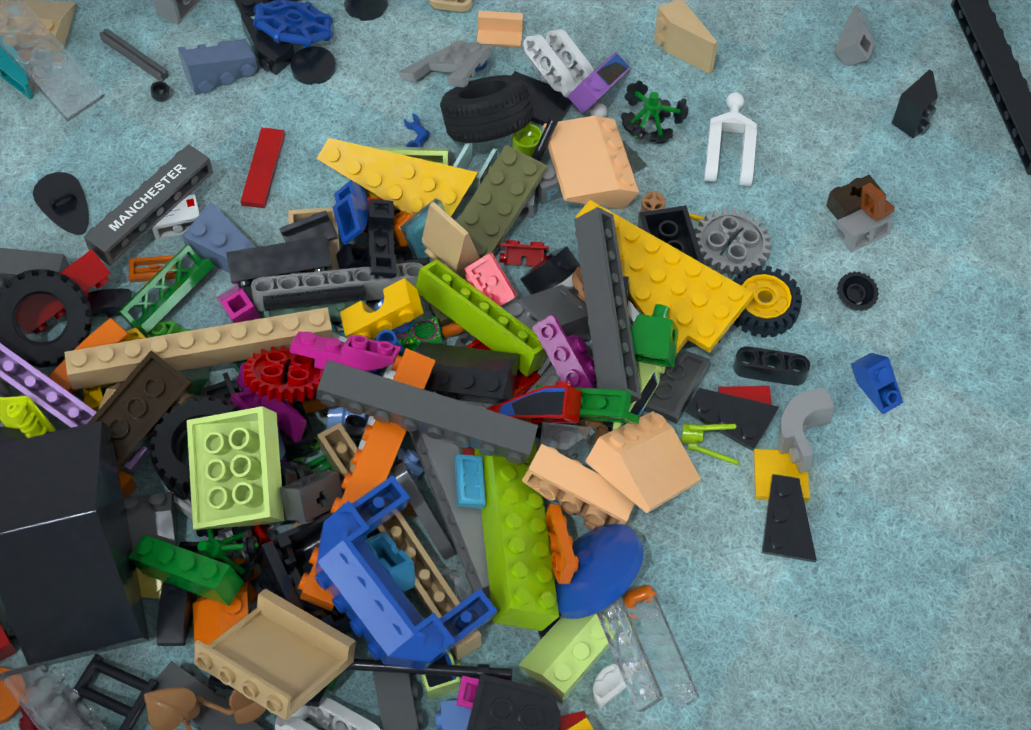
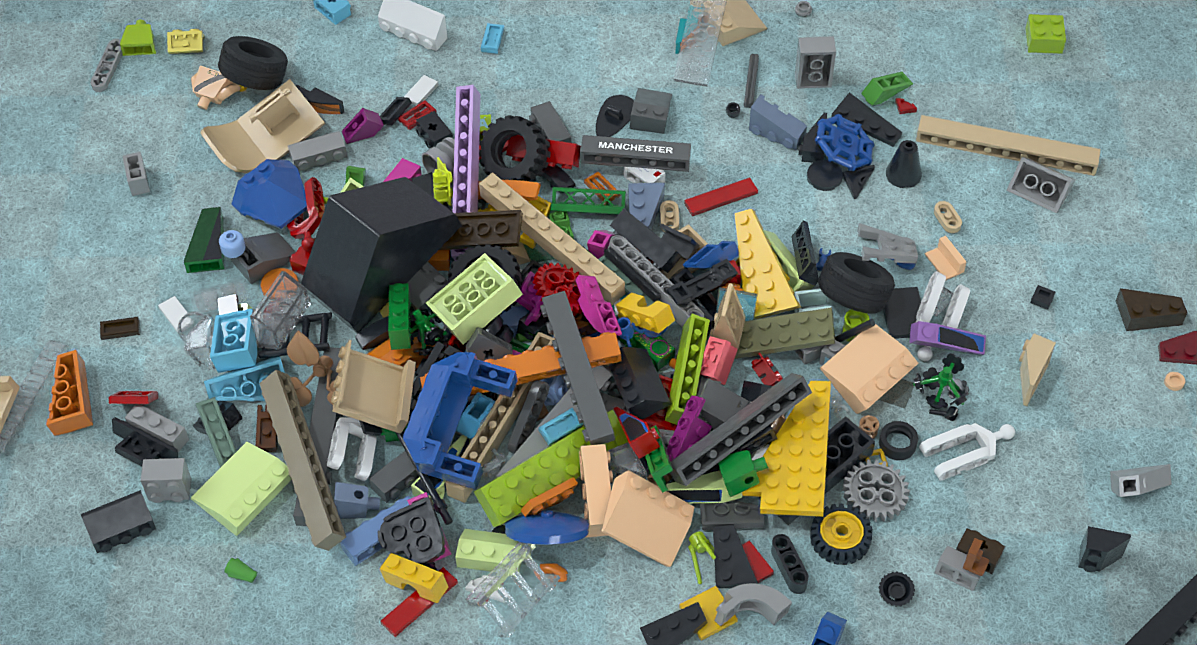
camera: 60 degrees right, 5 degrees down
none -> dark grey slope [629,88,672,134]
none -> tan plate [660,200,679,232]
none -> black fence [791,220,819,286]
none -> black tile [843,165,875,199]
none -> black tyre [879,421,918,461]
none -> black hand [929,406,958,421]

